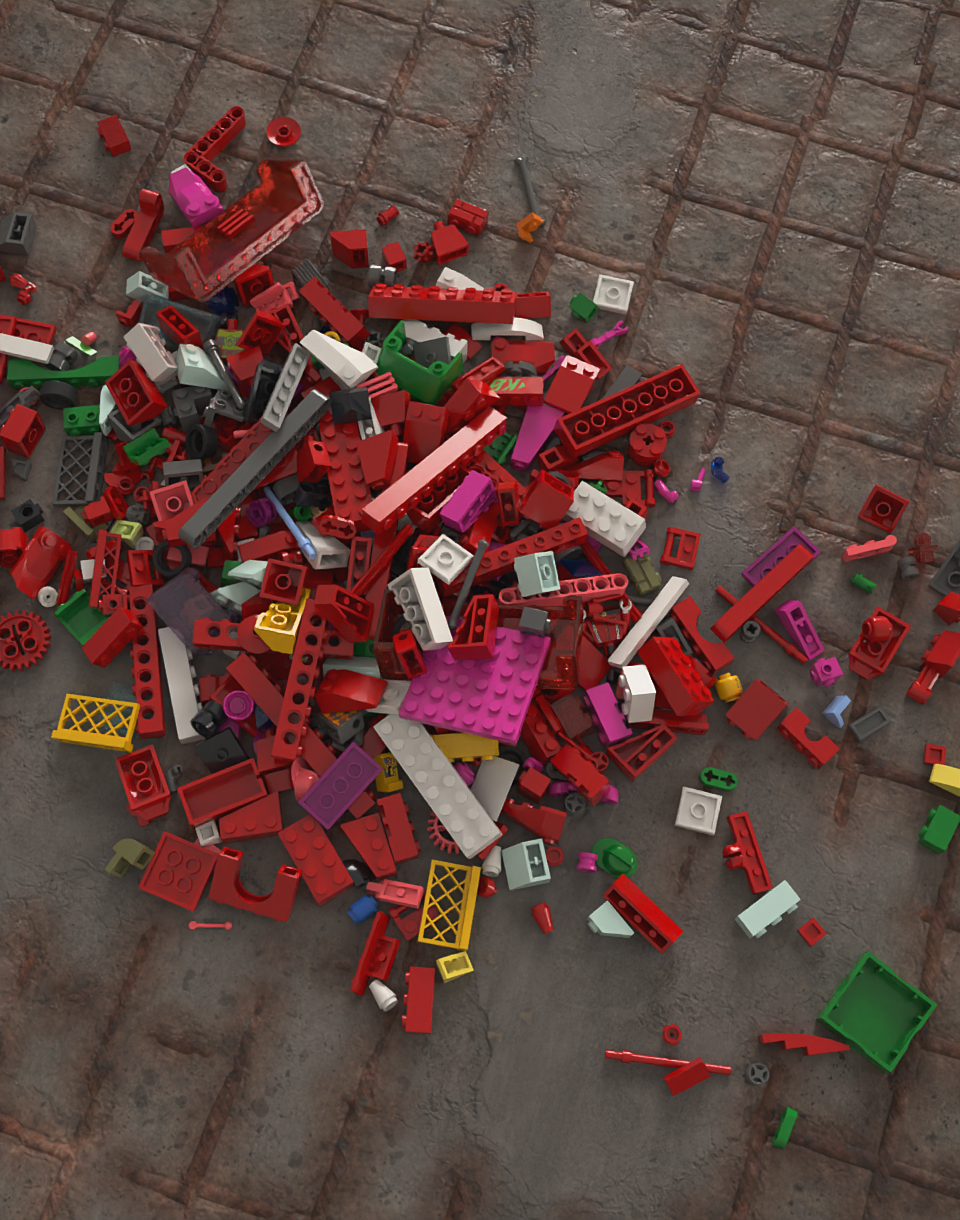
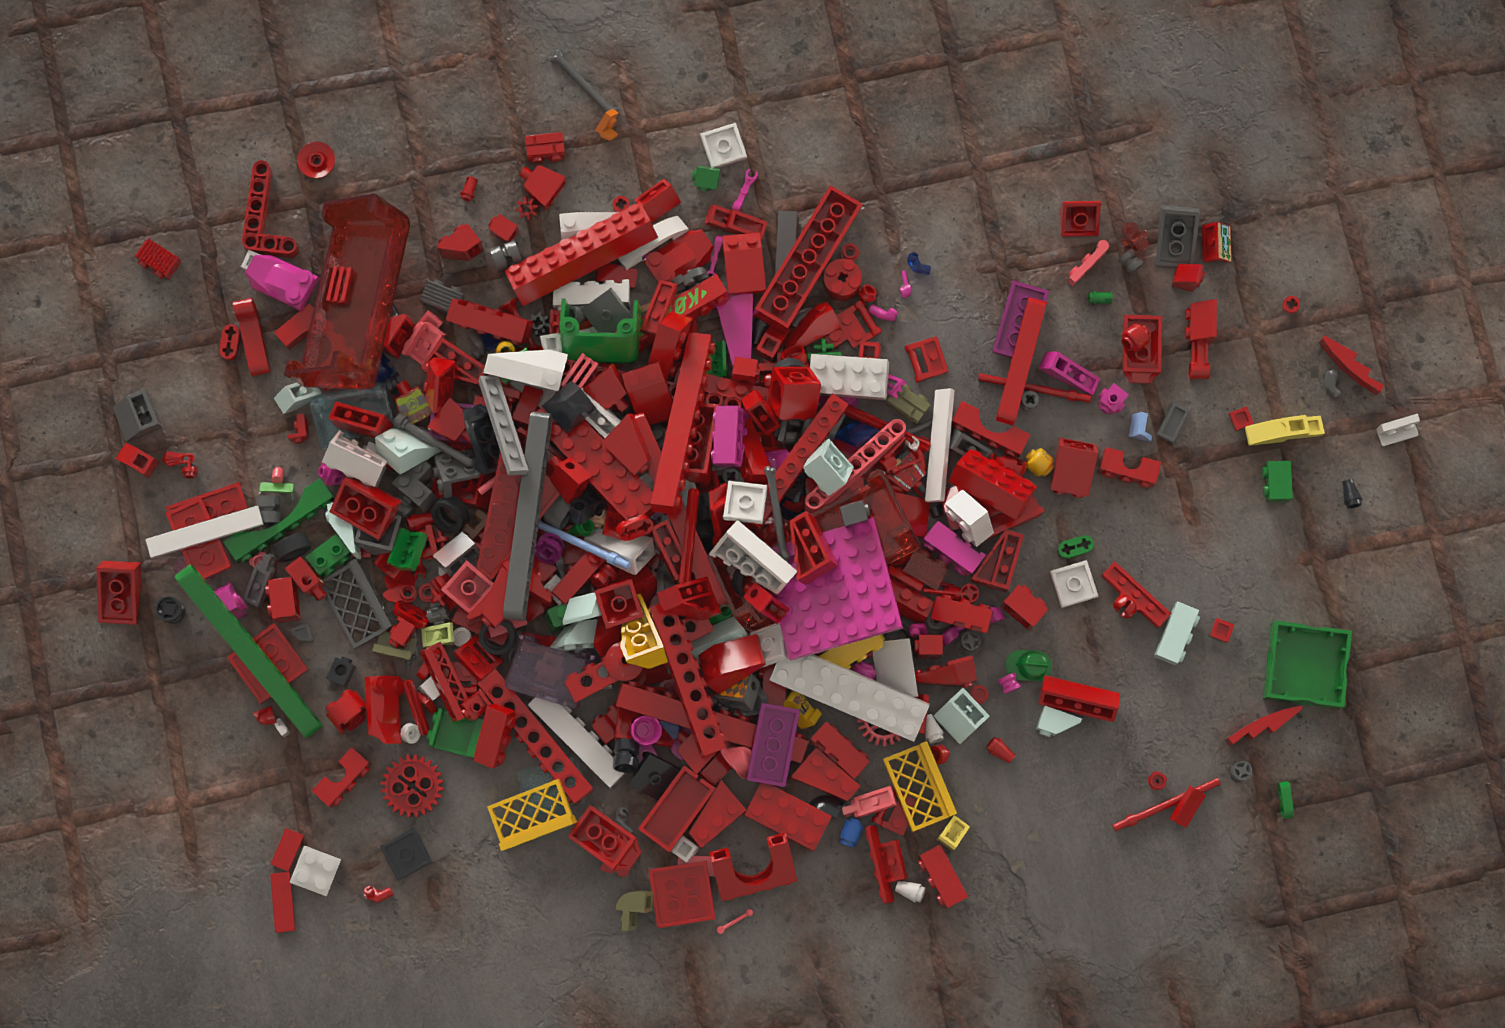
camera: 30 degrees left, 10 degrees up
none -> red torso [285,557,327,602]
none -> red brick [732,357,761,386]
none -> red brick [1000,584,1048,632]

